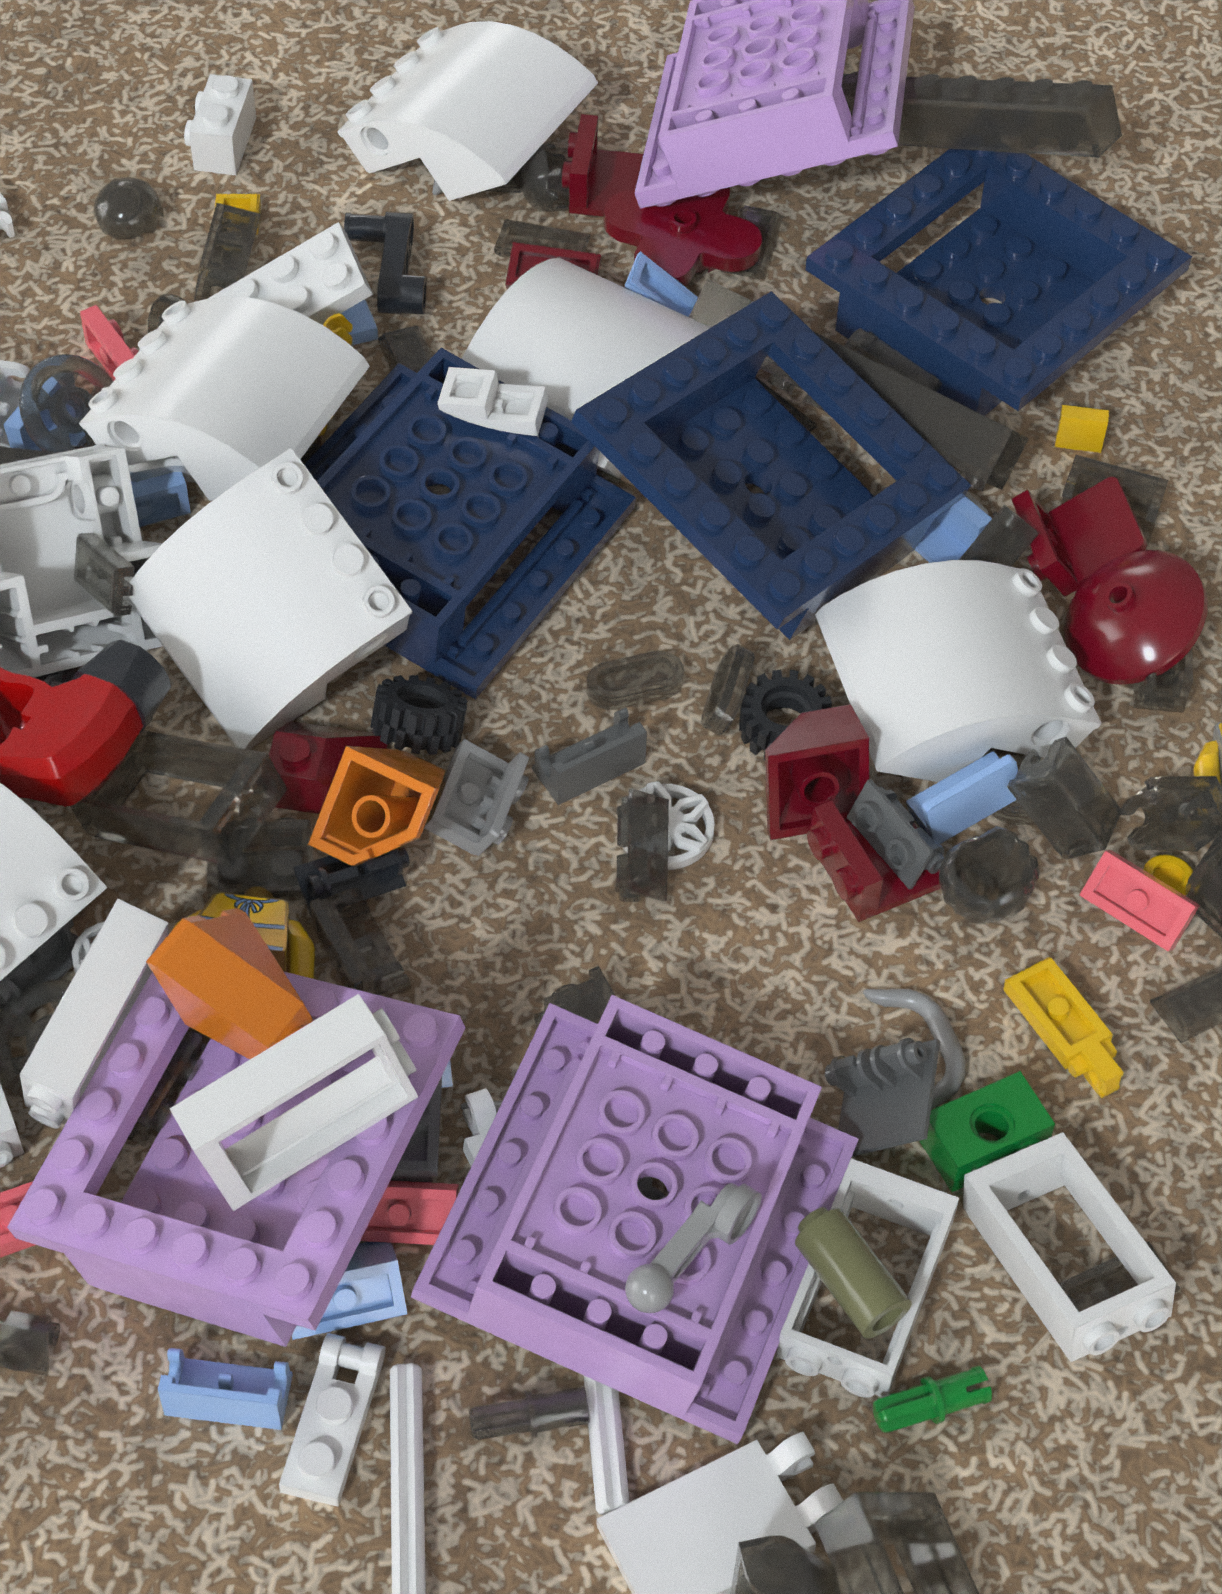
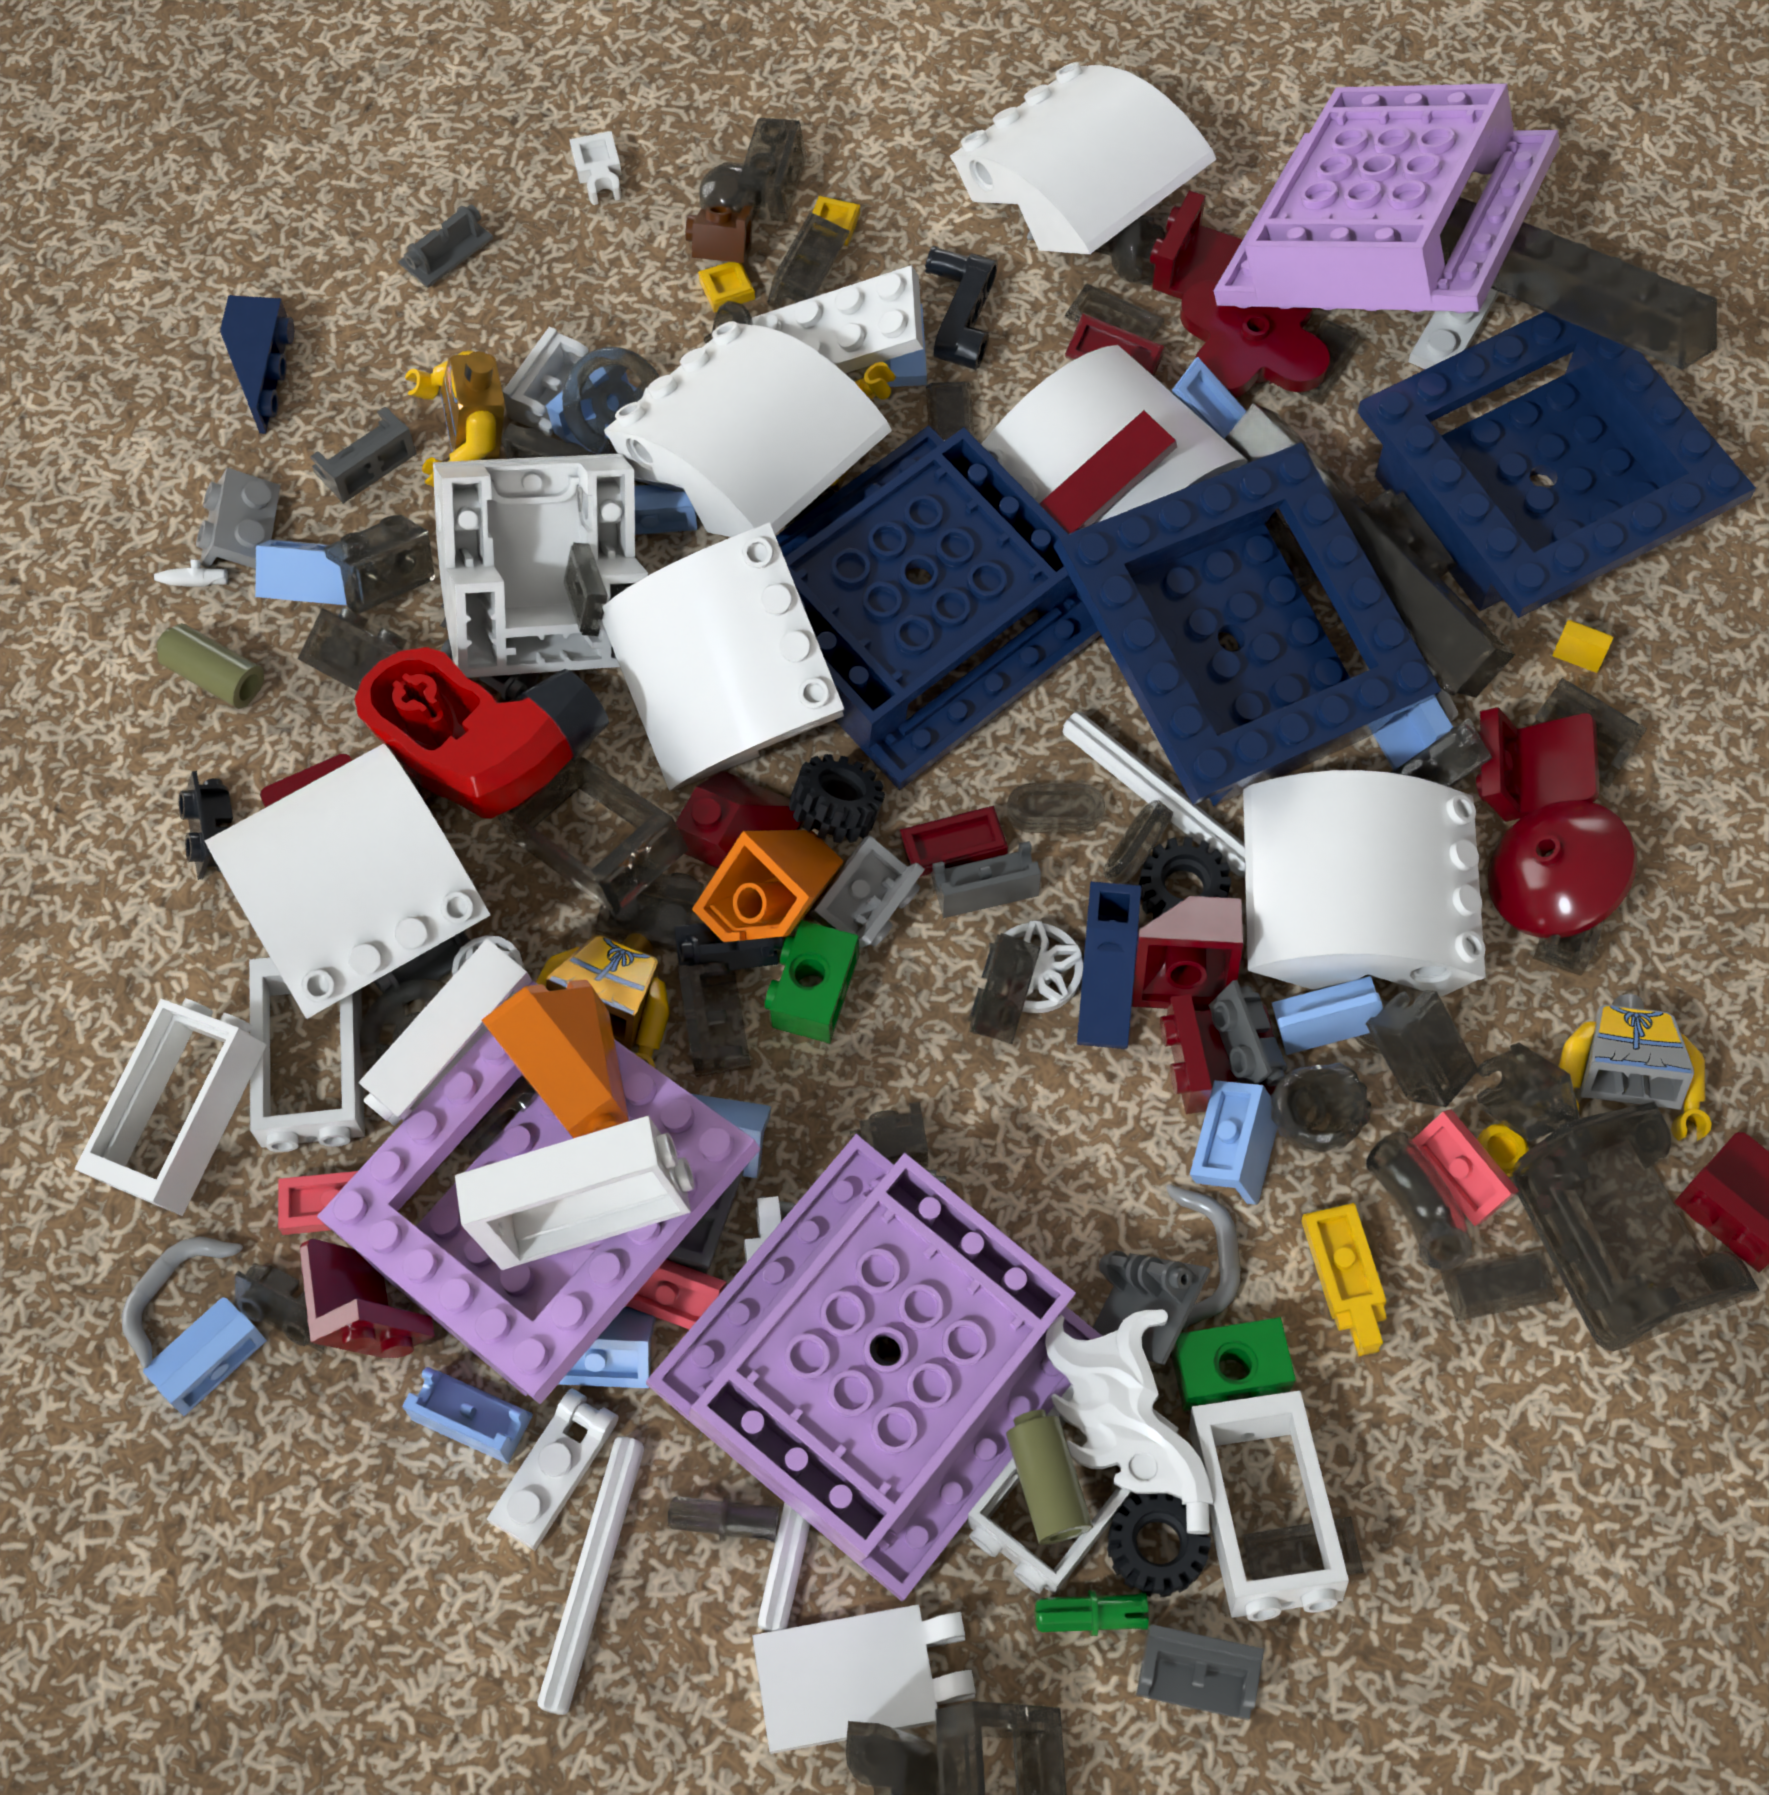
camera: 20 degrees right, 10 degrees up
coral plate [80,305,139,380] -> none
white brick [184,74,256,175] -> none
white slope [438,367,548,436] -> none
light grey piece [625,1183,762,1313] -> none
none -> dark red bracket [300,1239,435,1358]
none -> reddish brown brick [685,205,753,263]
none -> yellow tile [698,262,755,313]
none -> clear smoke bracket [739,118,807,223]
none -> green brick [764,920,860,1044]
none -> dark red tile [900,805,1008,877]
none -> dark red tile [1039,410,1177,534]
none -> white piece [1045,1309,1213,1534]
none -> white axle [1062,712,1245,877]
none -> dark blue slope [1077,881,1141,1049]
none -> black tyre [1107,1493,1211,1598]
none -> dark grey hinge [1136,1624,1264,1721]
none -> light blue panel [1190,1080,1280,1205]
none -> clear smoke cylinder [1366,1132,1472,1270]
none -> white plate [1408,279,1503,369]

